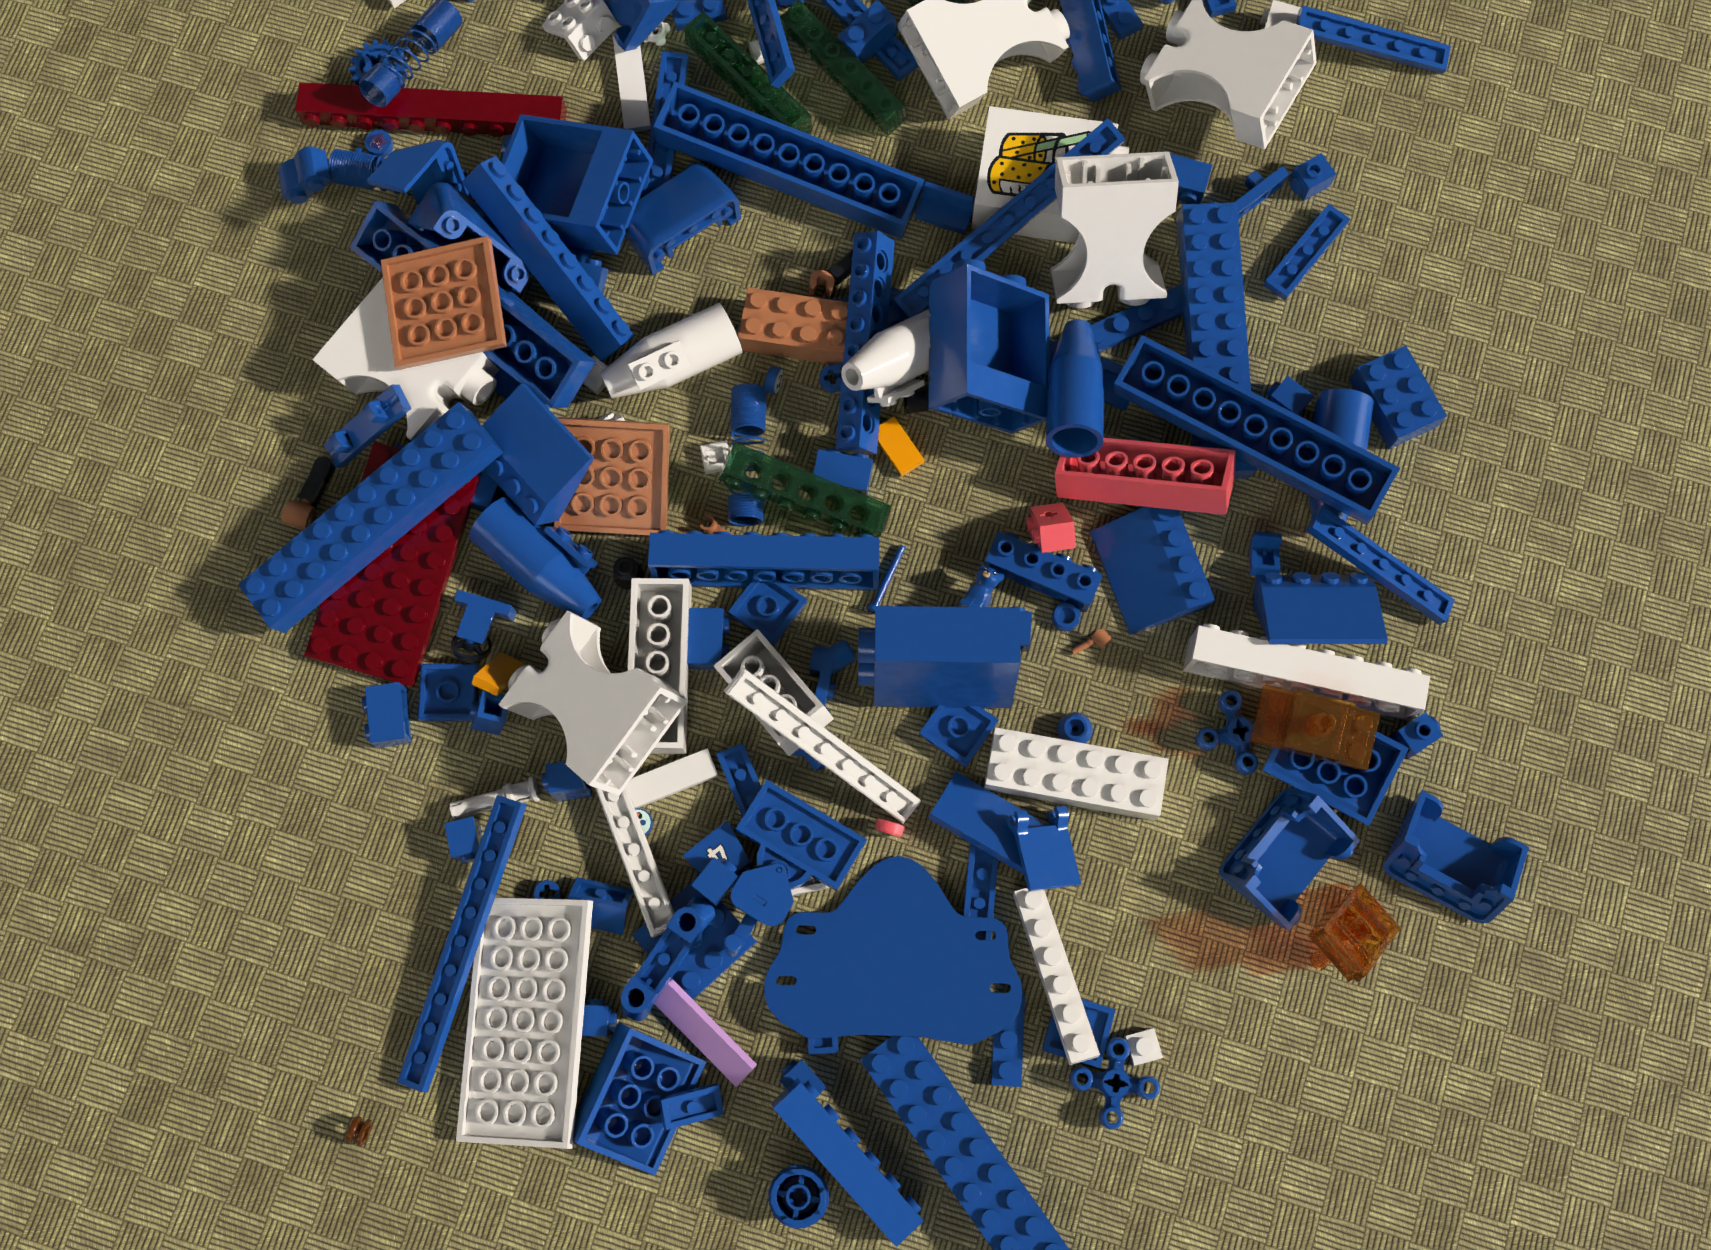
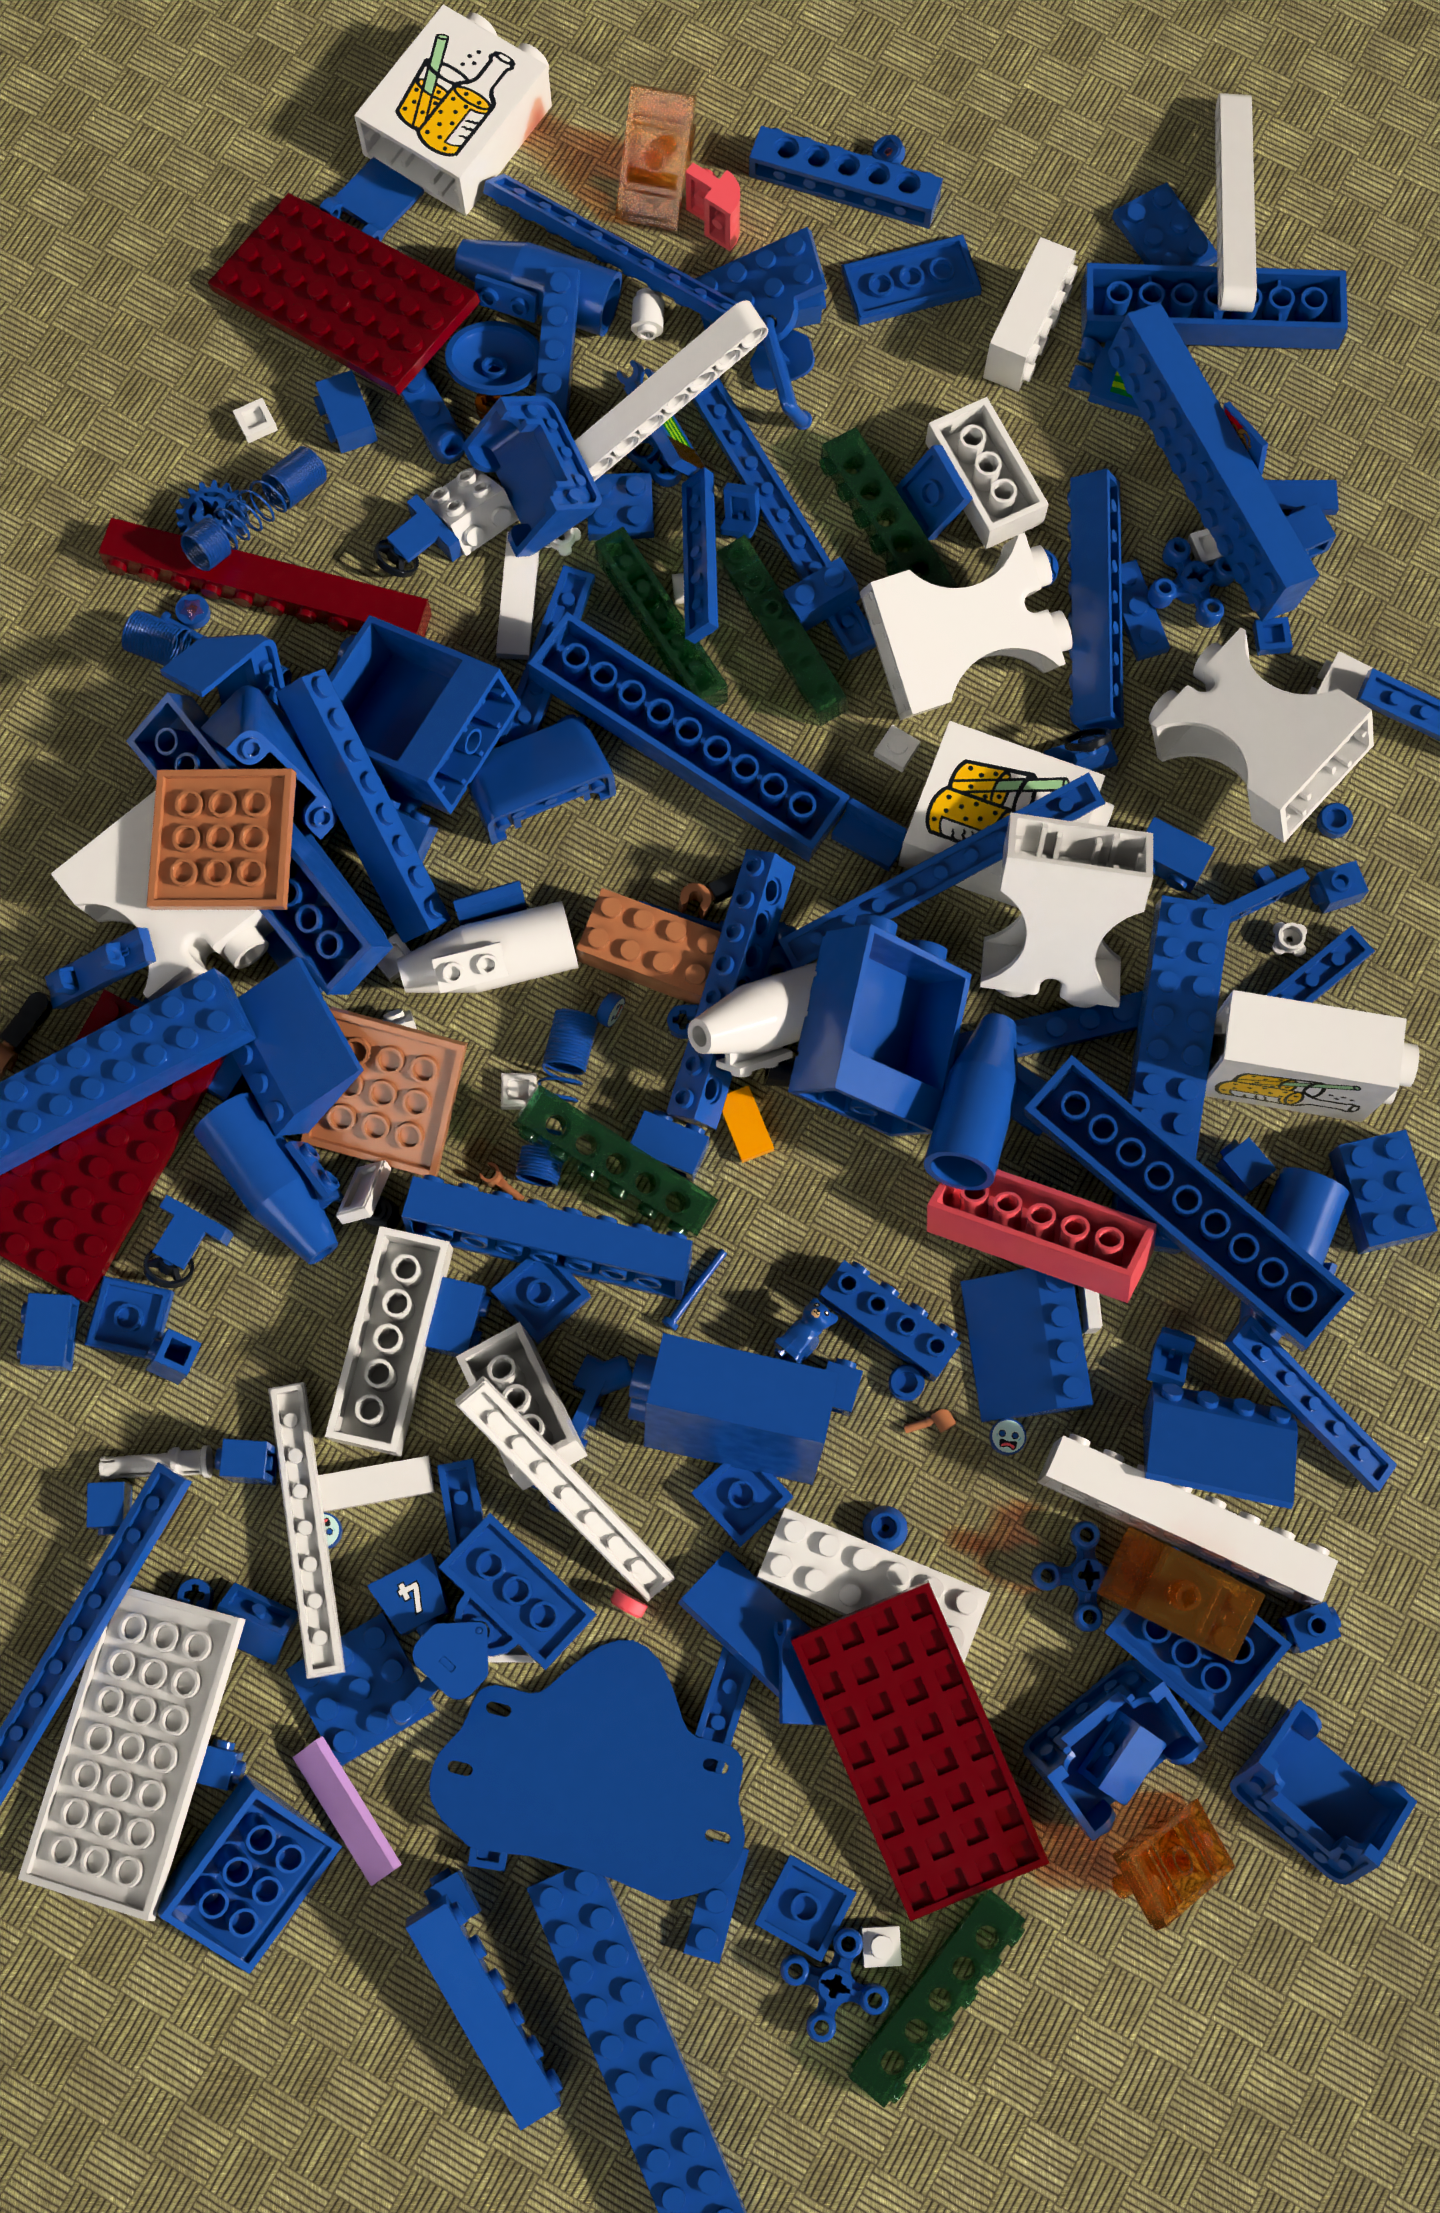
camera: 10 degrees right, 0 degrees up
blue brick [278,146,330,204] -> none
light orange tile [472,652,525,696] -> none
white brick [498,610,688,796] -> none
blue plate [621,896,715,1021] -> none
blue plate [658,1083,724,1130] -> none
blue brick [691,857,739,907] -> none
blue cone [768,1165,829,1228] -> none
white plate [1013,888,1100,1065] -> none
coral brick [1026,502,1076,553] -> none
none -> white tile [336,1160,392,1225]
none -> blue piece [373,494,462,578]
none -> blue tile [453,881,527,926]
none -> dark red plate [791,1580,1050,1922]
none -> clear green brick [846,1889,1026,2108]
none -> white plate [874,725,921,772]
none -> tile [989,1418,1026,1456]
none -> piece [1043,727,1119,772]
none -> blue panel [1077,1709,1166,1806]
none -> white tile [1078,1286,1103,1334]
none -> white brick [1205,990,1419,1122]
none -> white plate [1272,922,1307,957]
none -> blue tile [1317,803,1353,839]

